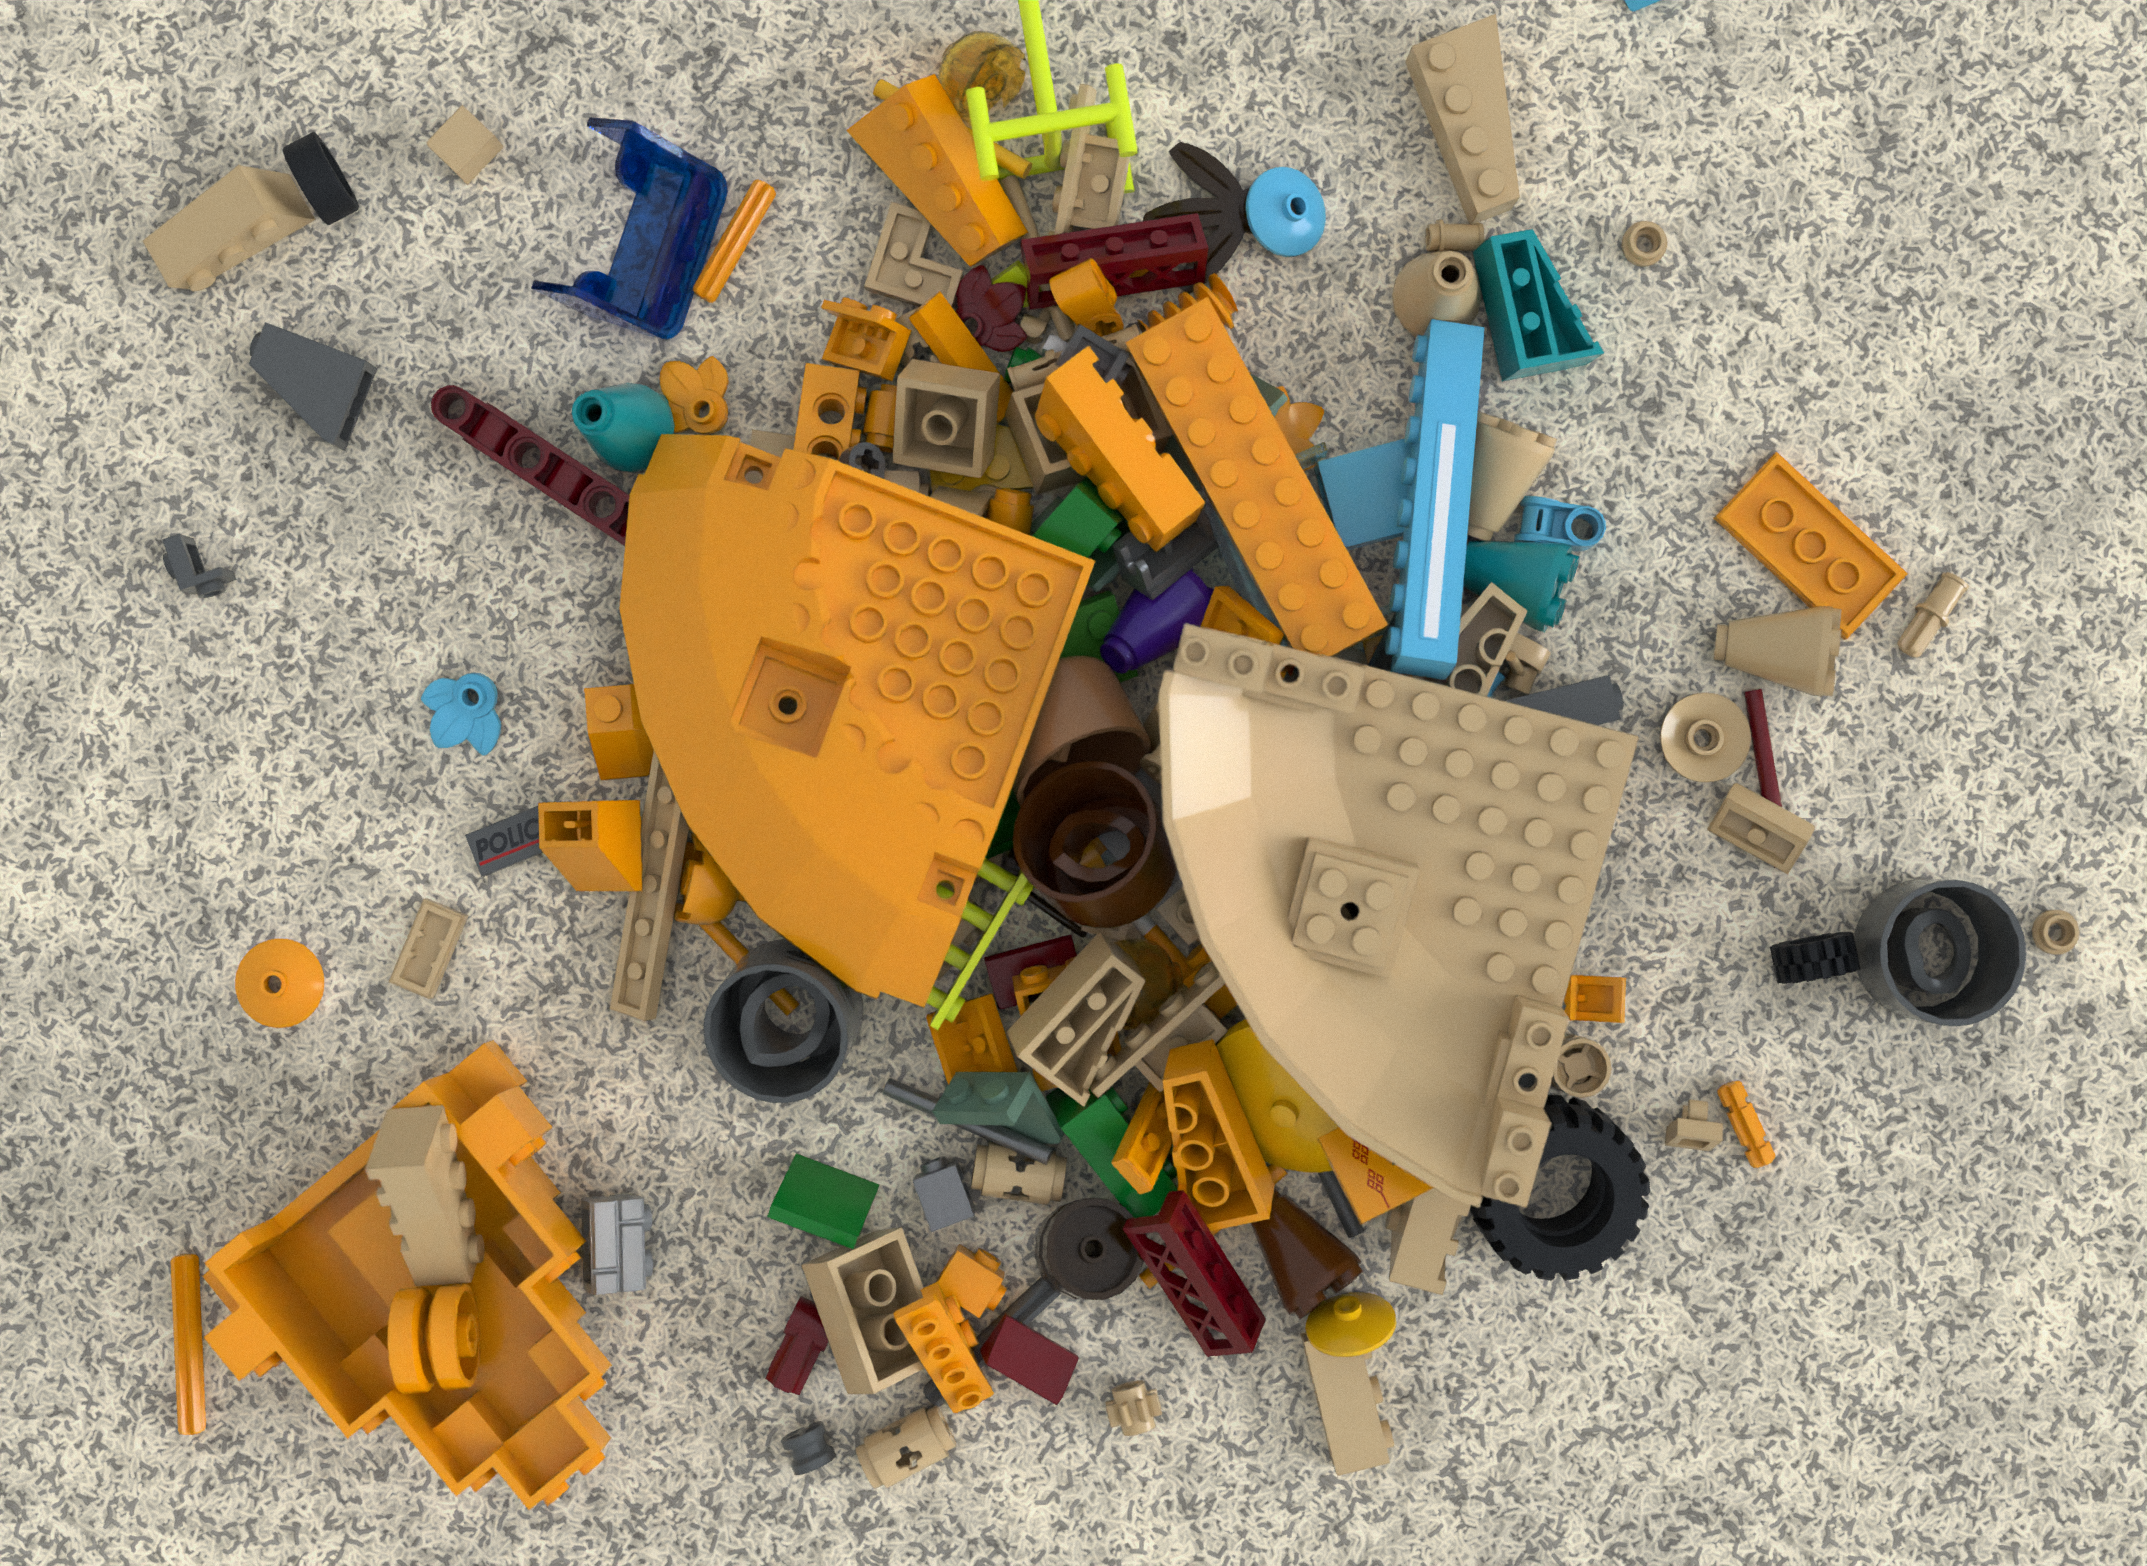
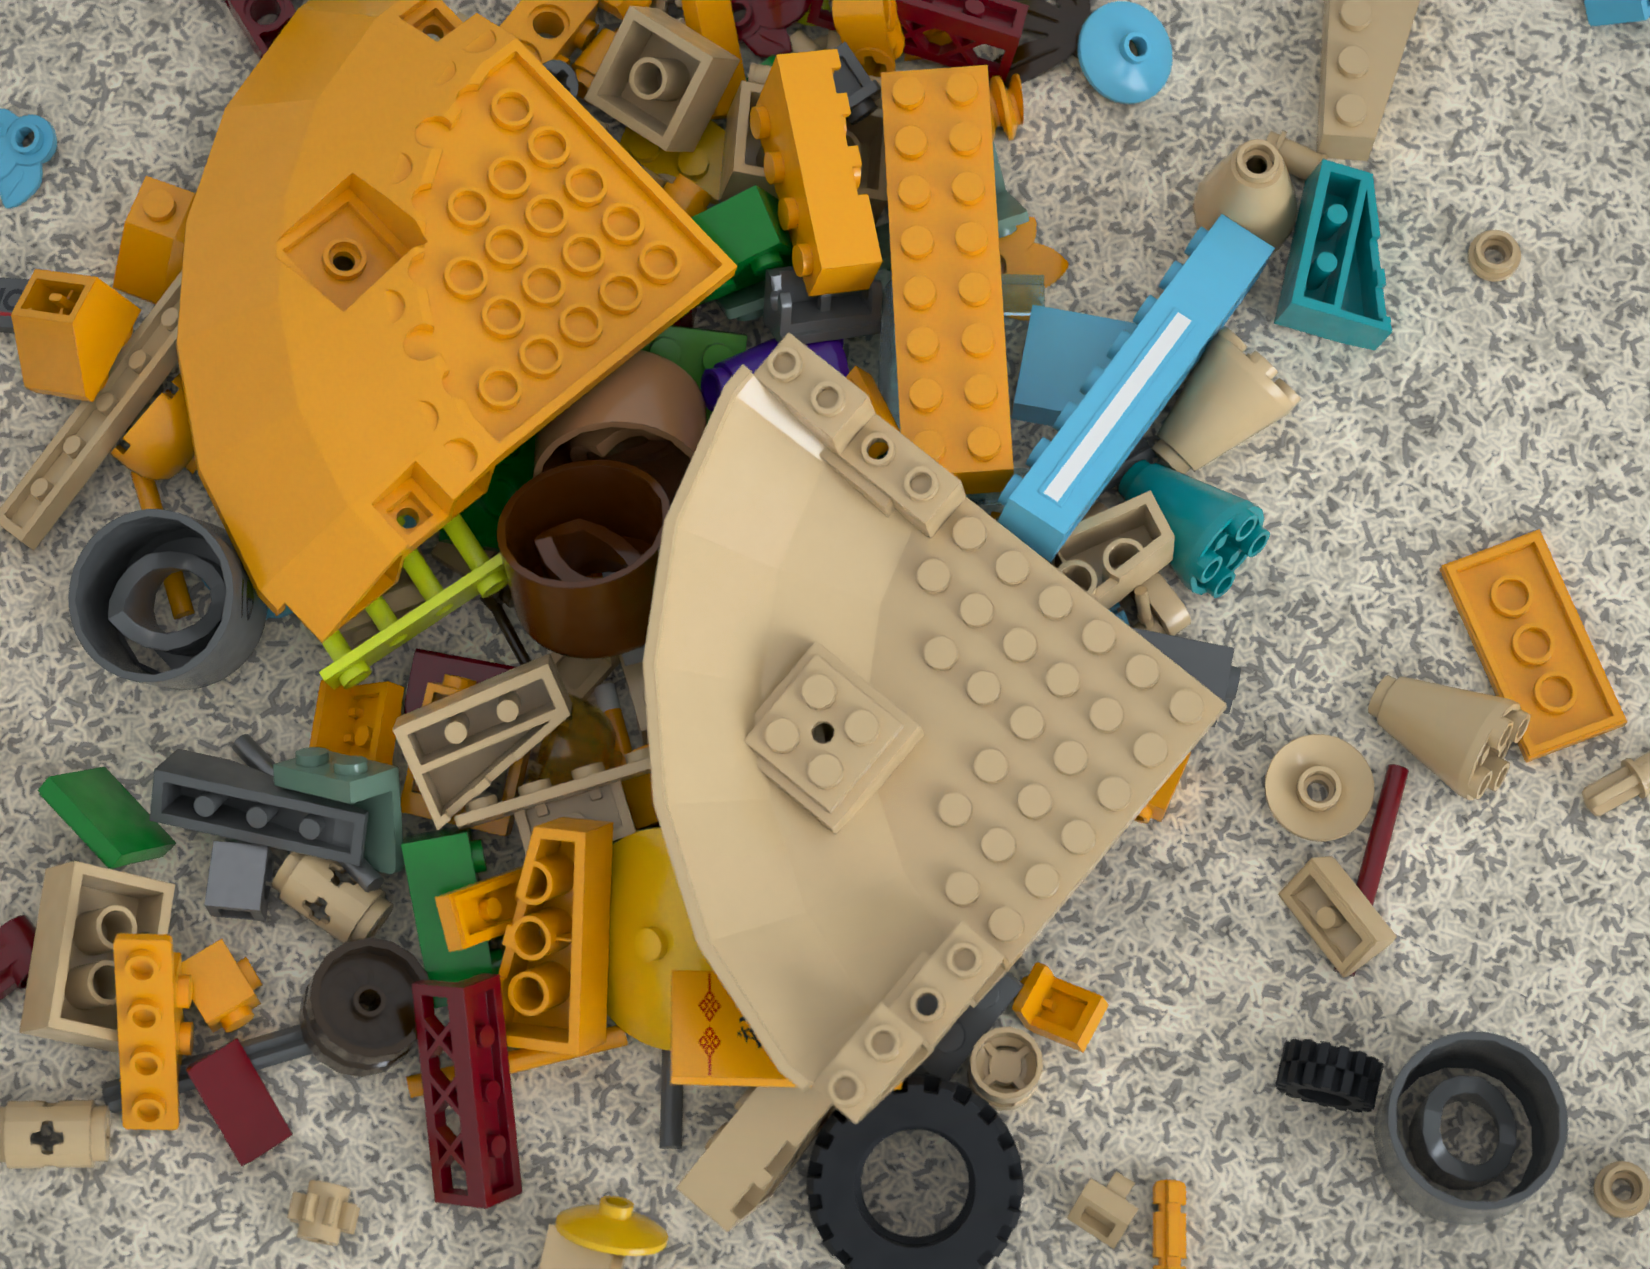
camera: 20 degrees right, 15 degrees down
reddish brown cone [1251,1188,1363,1320] -> none
medium azure piece [1514,496,1606,552] -> none
none -> dark grey slope [149,749,369,866]

